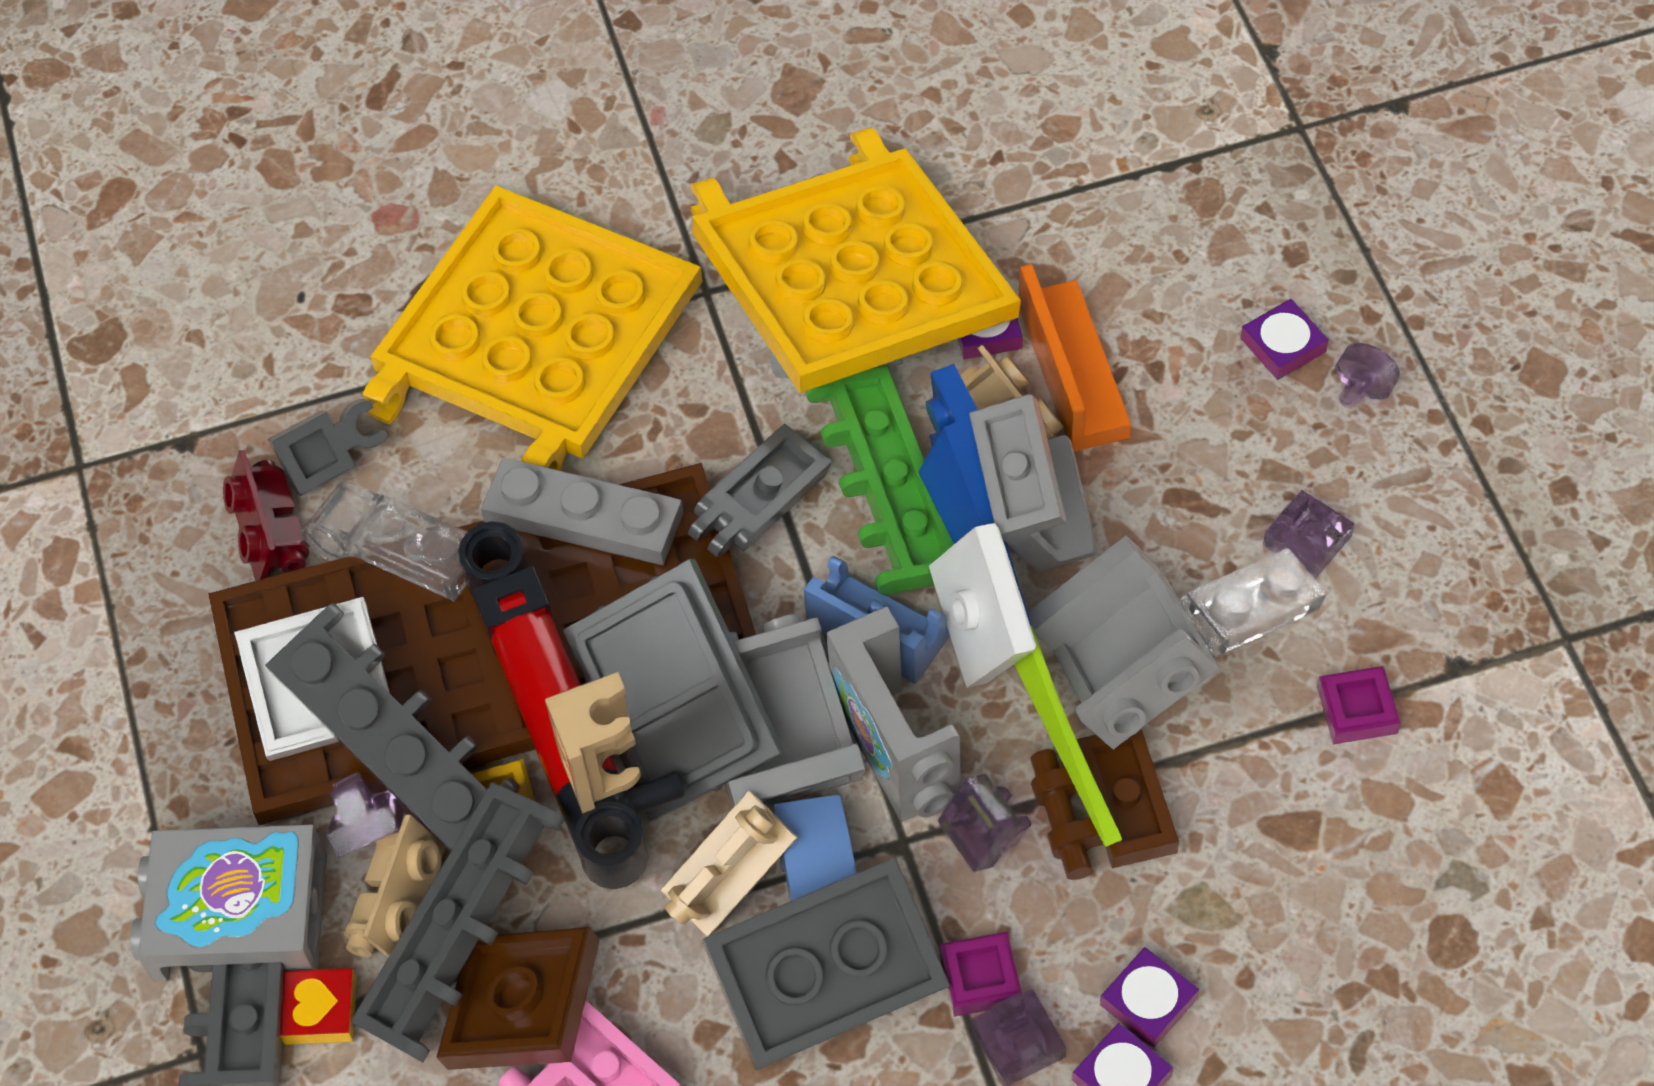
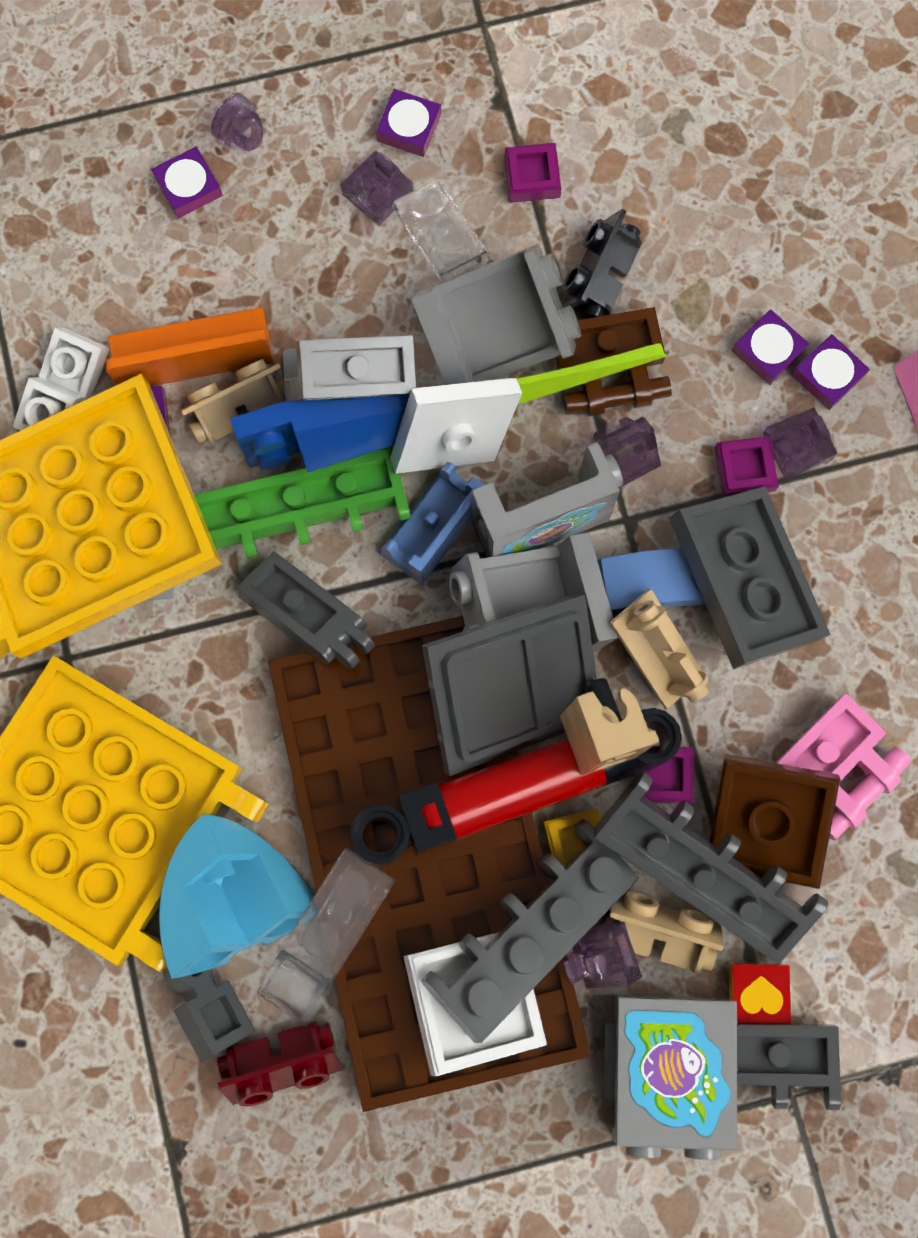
camera: 90 degrees left, 20 degrees up
light grey plate [481,457,684,566] -> none
none -> white slope [13,328,110,431]
none -> medium azure brick [159,814,321,979]
none -> tile [376,89,442,157]
none -> black hinge [562,209,642,319]
none -> magenta tile [635,746,694,804]

